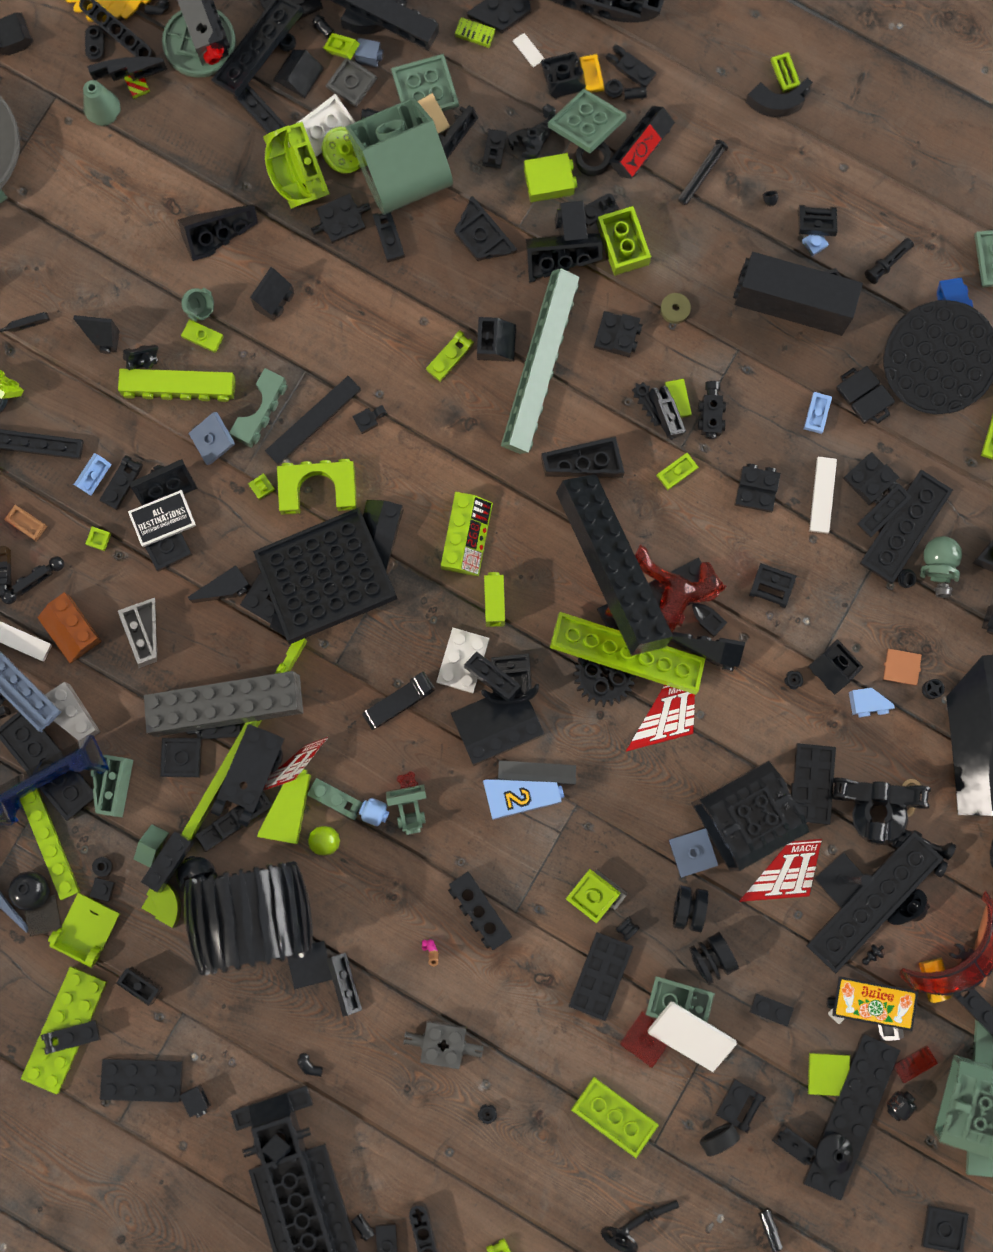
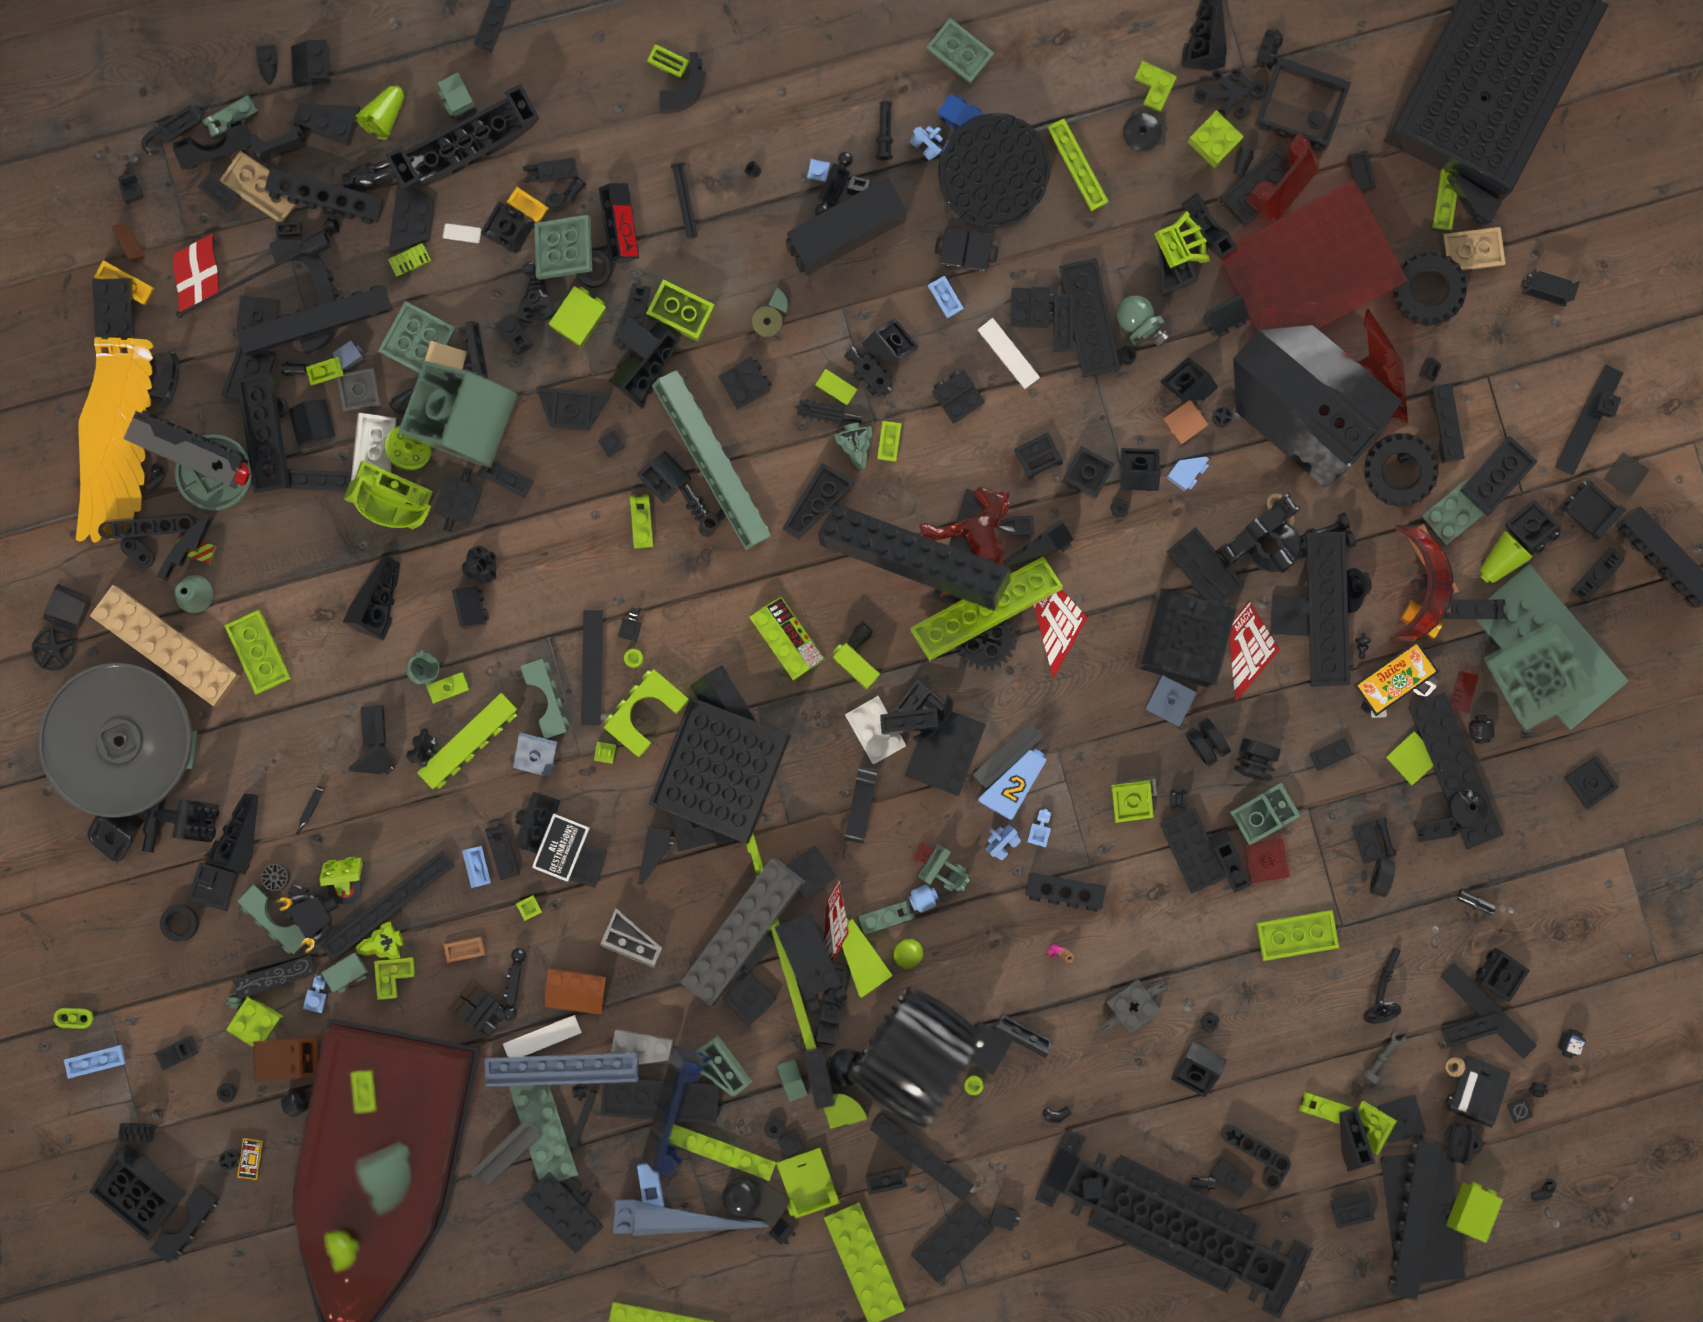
camera: 45 degrees left, 5 degrees up
black plate [41,1020,101,1055] -> none
white tile [648,1001,737,1072] -> none
black hinge [650,386,686,438] -> none
black plate [798,205,837,236] -> none
none -> tan brick [90,585,240,707]
none -> lime tile [224,610,291,695]
none -> black panel [361,705,386,745]
none -> black plate [462,546,497,584]
none -> black plate [598,431,624,457]
none -> lime tile [624,649,644,668]
none -> black piece [680,484,726,537]
none -> sand green tile [769,288,788,314]
none -> black tile [769,1218,796,1245]
none -> black brick [786,845,837,899]
none -> black plate [815,152,853,216]
none -> sand green rock [834,423,872,470]
none -> black cone [847,622,873,651]
none -> black slope [862,319,919,362]
none -> black plate [870,1114,974,1201]
none -> light blue hips [909,126,943,160]
none -> lime tile [964,1075,984,1095]
none -> light blue hips [985,824,1021,861]
none -> light blue plate [1027,809,1051,847]
none -> black brick [1062,446,1115,500]
none -> black slope [1160,357,1218,401]
none -> black slope [1171,1041,1226,1097]
none -> black slope [1209,829,1252,893]

